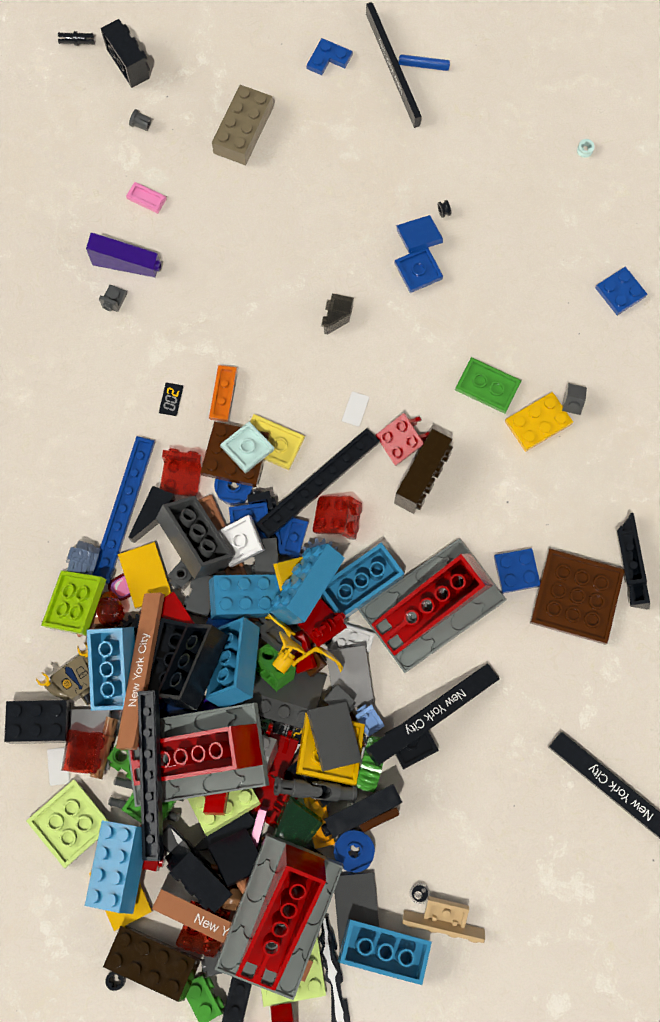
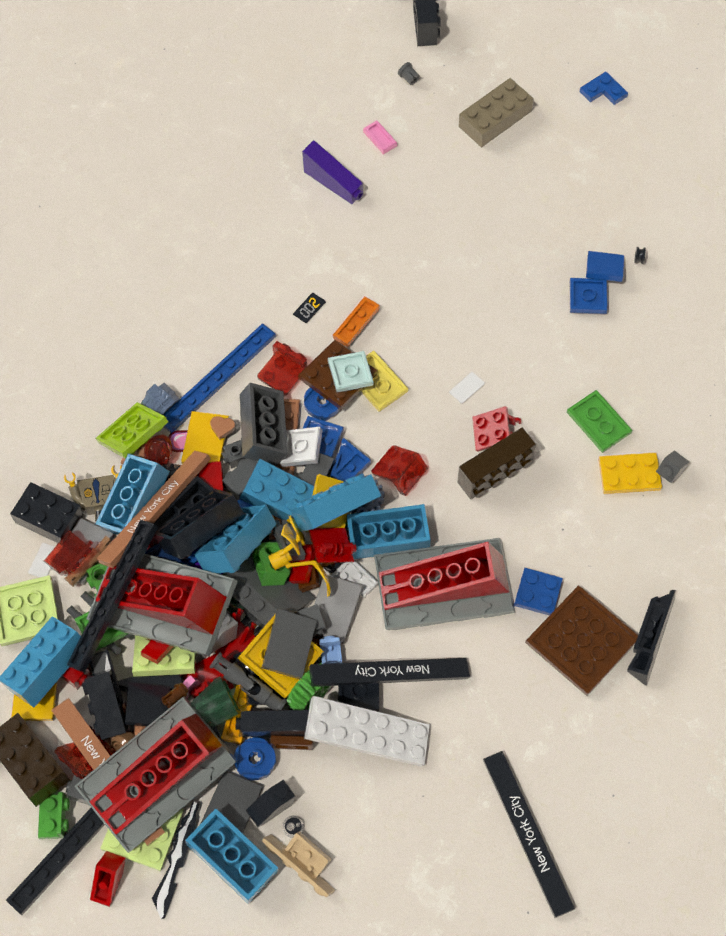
camera: 30 degrees right, 10 degrees down
dark grey bracket [99,285,127,312] -> none
black slope [128,486,176,543] -> none
black bracket [247,490,276,511] -> none
black tile [256,428,380,538] -> none
clear smoke slope [321,293,354,335] -> none
black tile [366,2,422,128] -> none
blue axle [399,54,450,71] -> none
none -> reddish brown pin [161,683,189,708]
none -> nougat tile [210,416,235,440]
none -> black slope [246,780,296,828]
none -> white plate [304,696,429,766]

